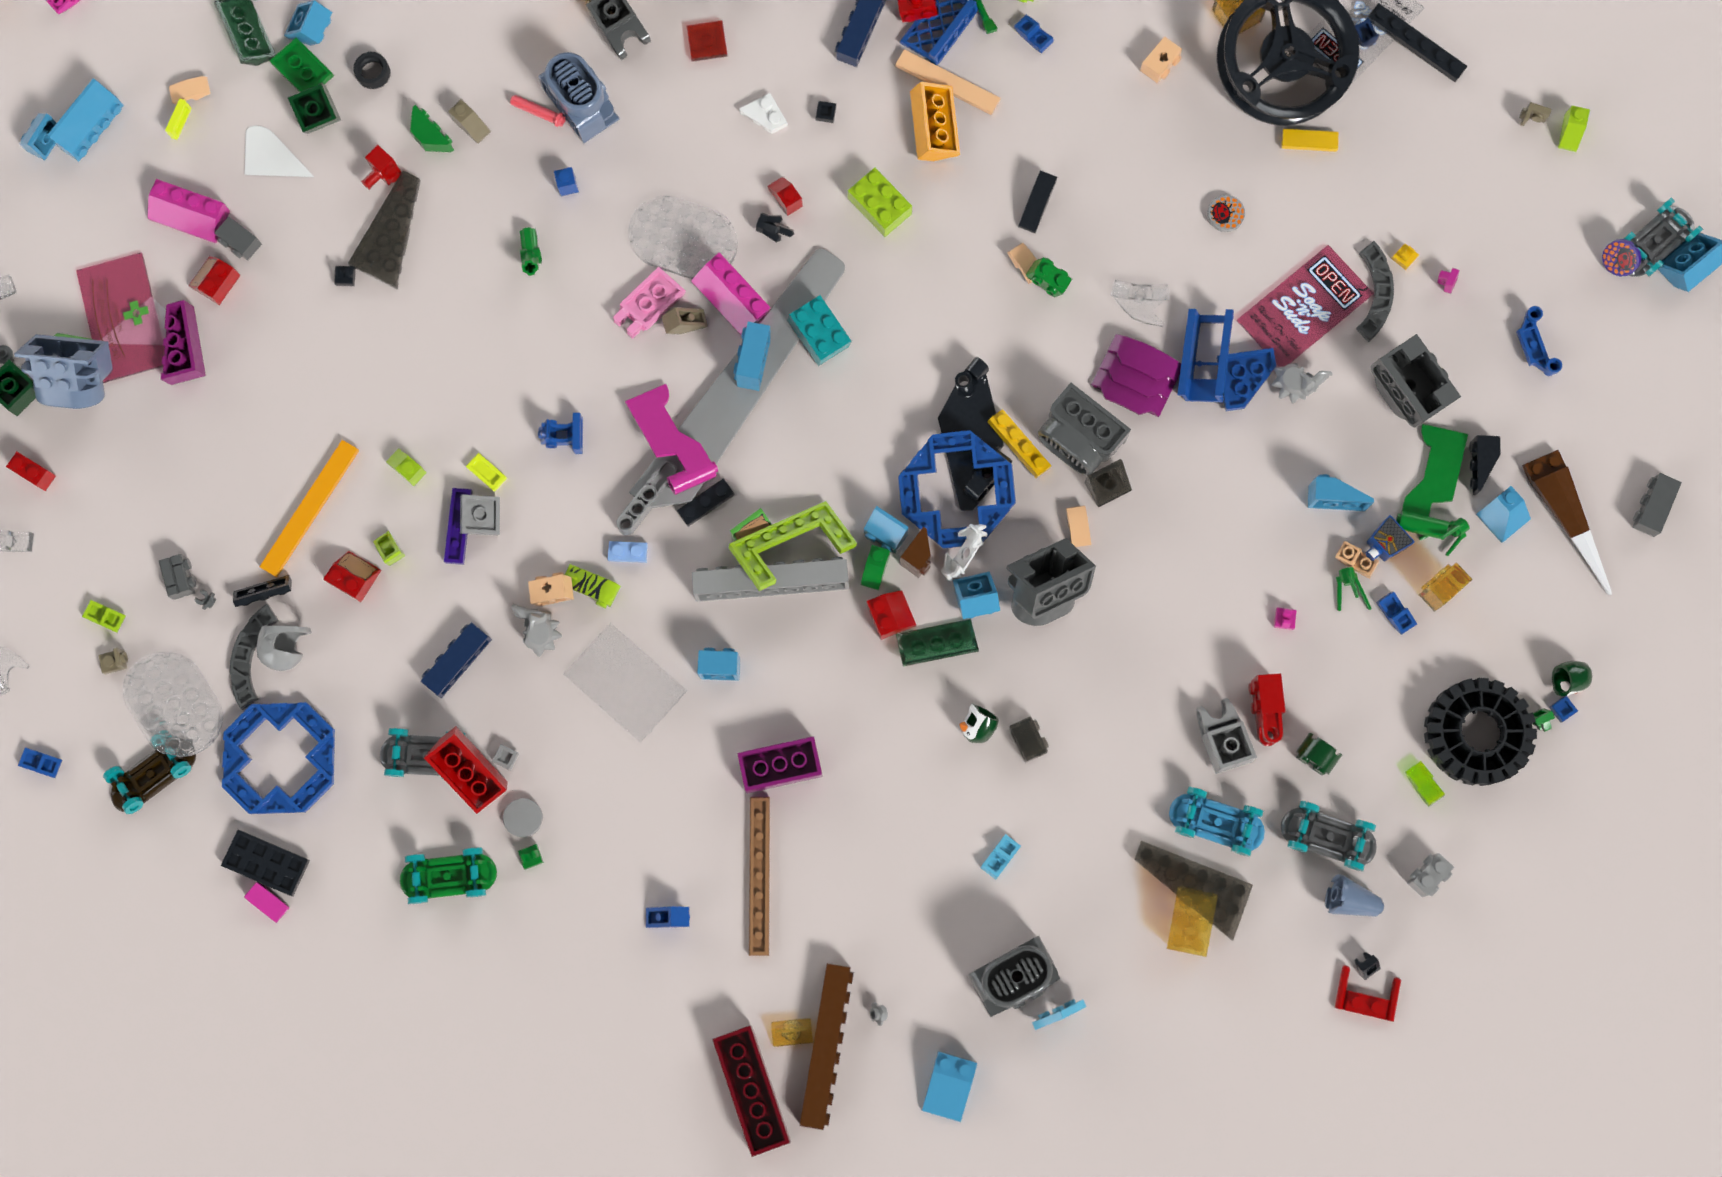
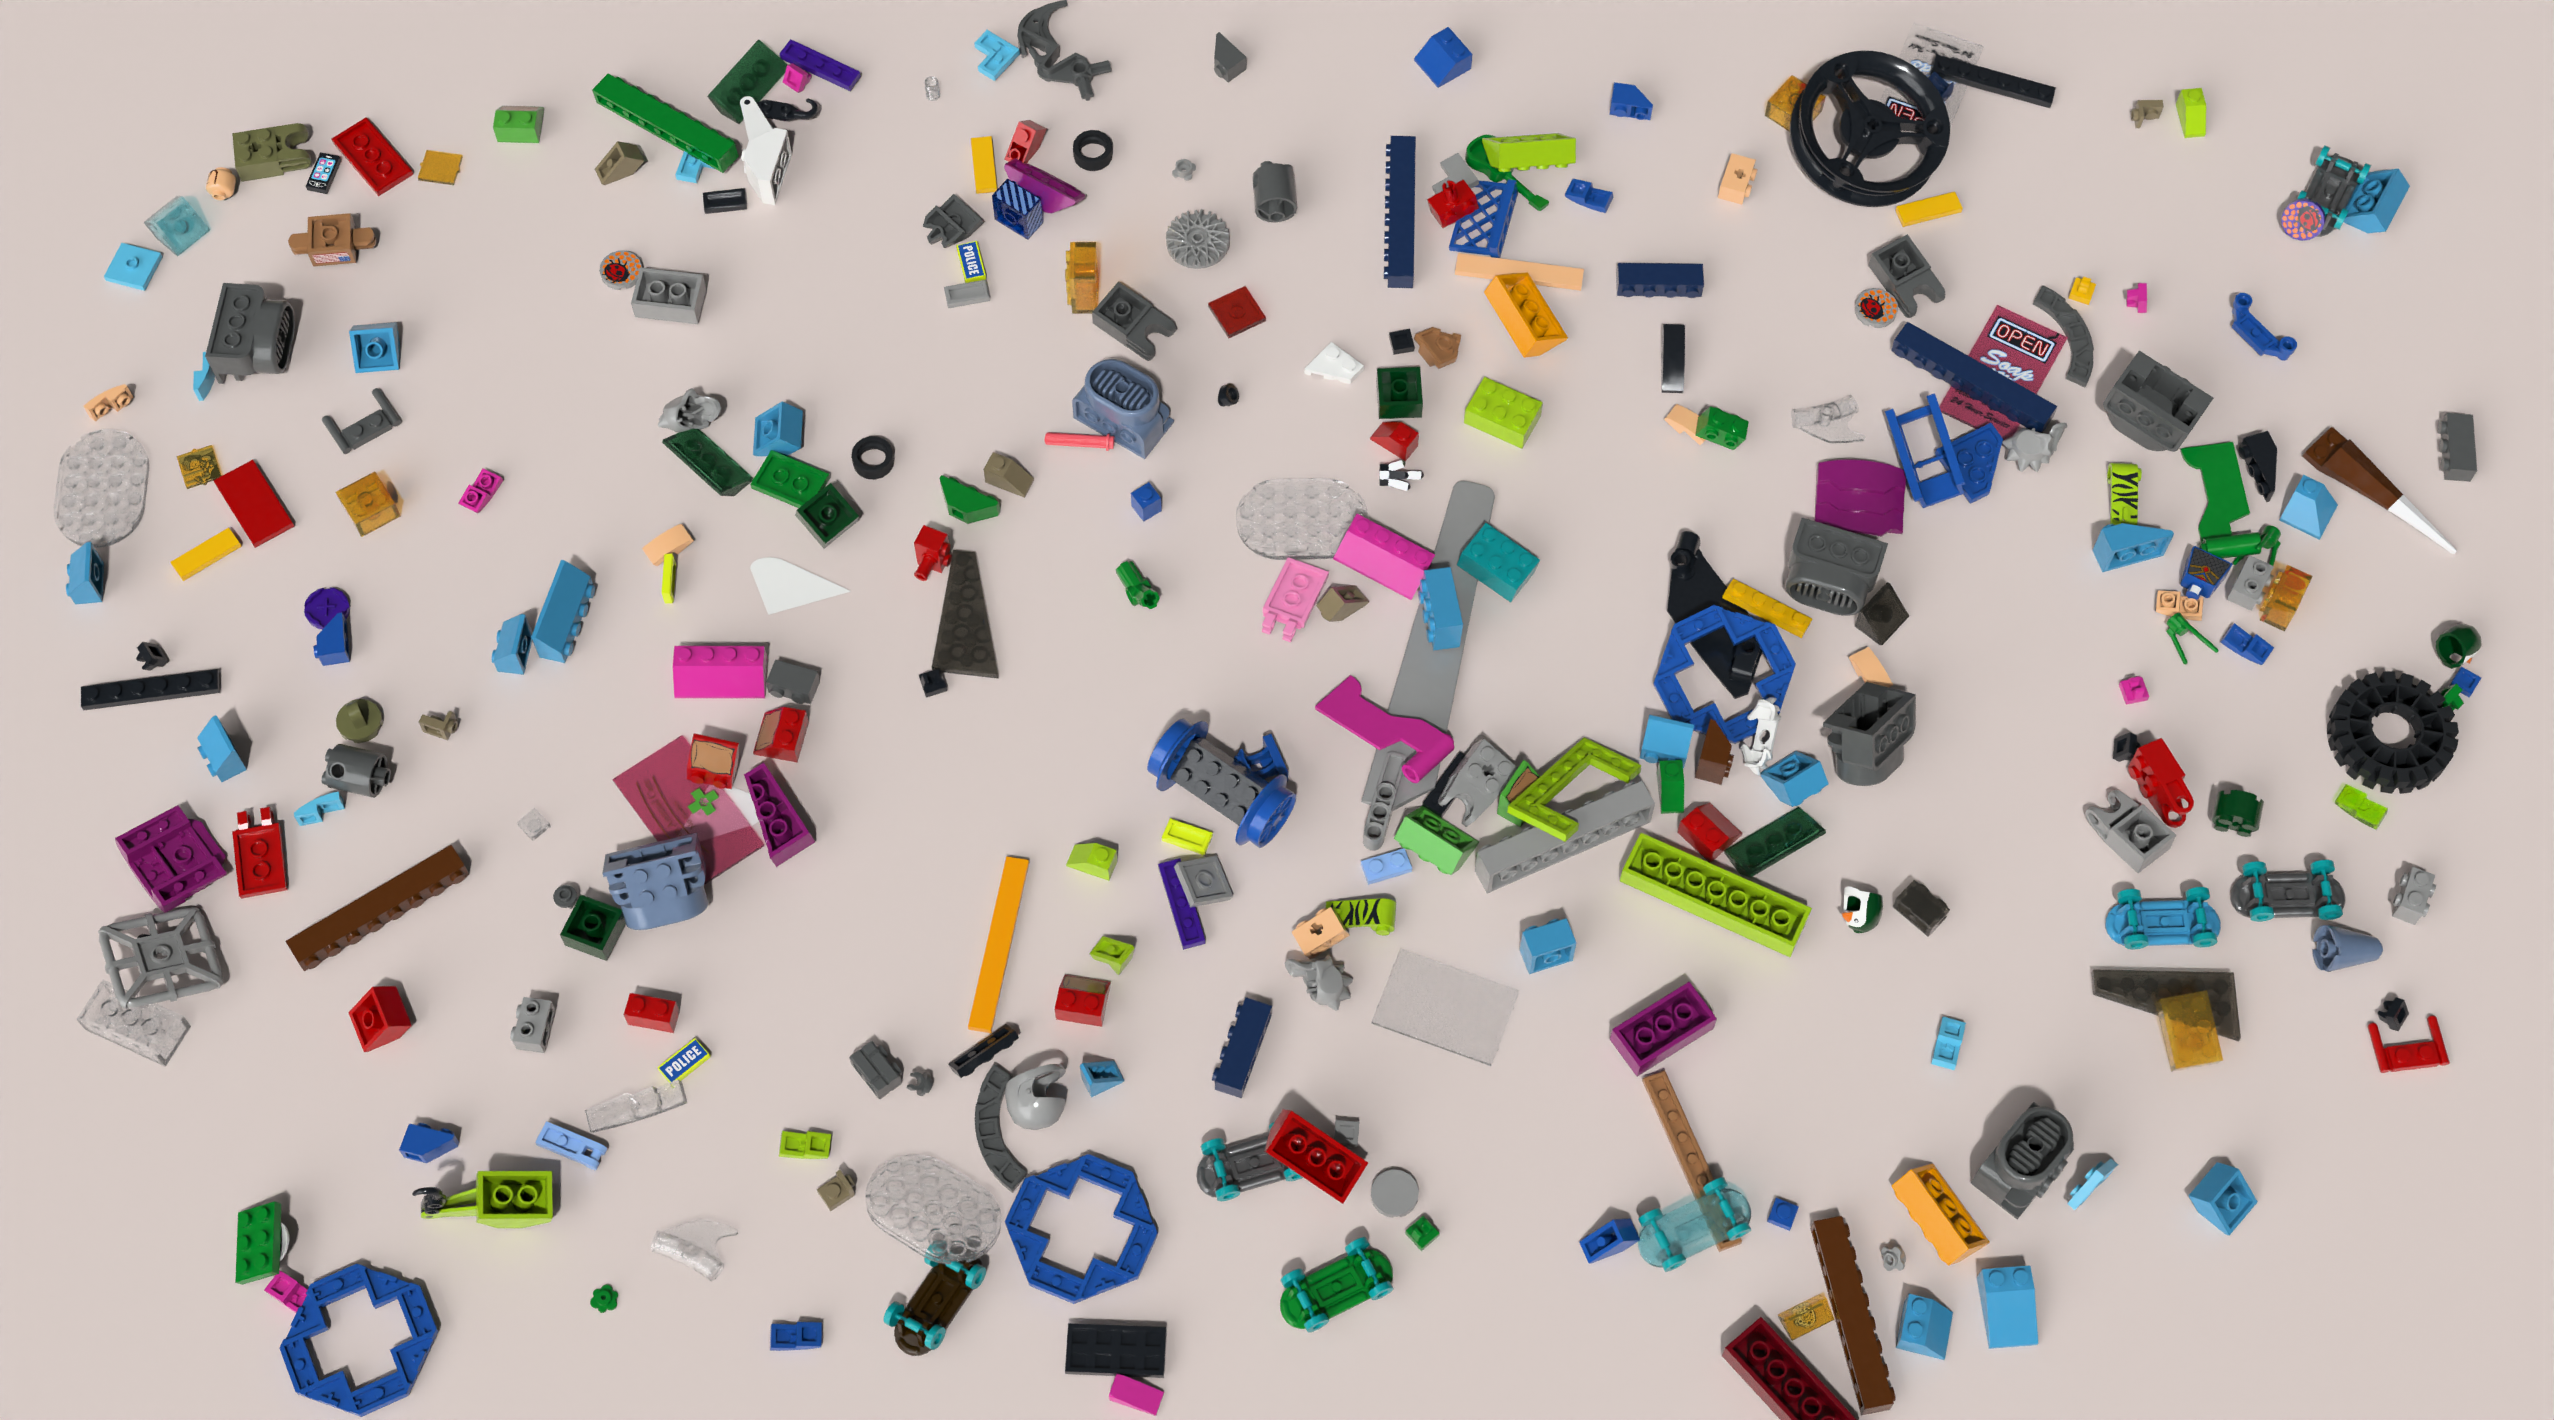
camera: 25 degrees left, 15 degrees down
none -> tile [657,1038,710,1087]
none -> slope [687,733,739,789]
none -> dark azure slope [1080,1061,1124,1097]
none -> brick [1147,719,1296,848]
none -> black tile [1218,384,1239,407]
none -> dark green brick [1376,367,1423,419]
none -> slope [1394,806,1479,875]
none -> medium nougat plate [1414,327,1461,369]
none -> light grey brick [1438,739,1518,827]
none -> dark blue brick [1616,263,1704,298]
none -> lime brick [1620,833,1812,957]
none -> clear light blue piece [1638,1177,1751,1272]
none -> blue plate [1767,1198,1799,1231]
none -> dark grey brick [1869,234,1945,318]
none -> dark blue brick [1891,322,2057,433]
none -> light orange slope [1892,1163,1990,1266]
none -> dark azure slope [1896,1294,1953,1360]
none -> lime door [2107,463,2142,525]
none -> black tile [2113,732,2141,762]
none -> dark azure slope [2188,1162,2258,1236]
none -> light grey brick [2227,555,2274,611]

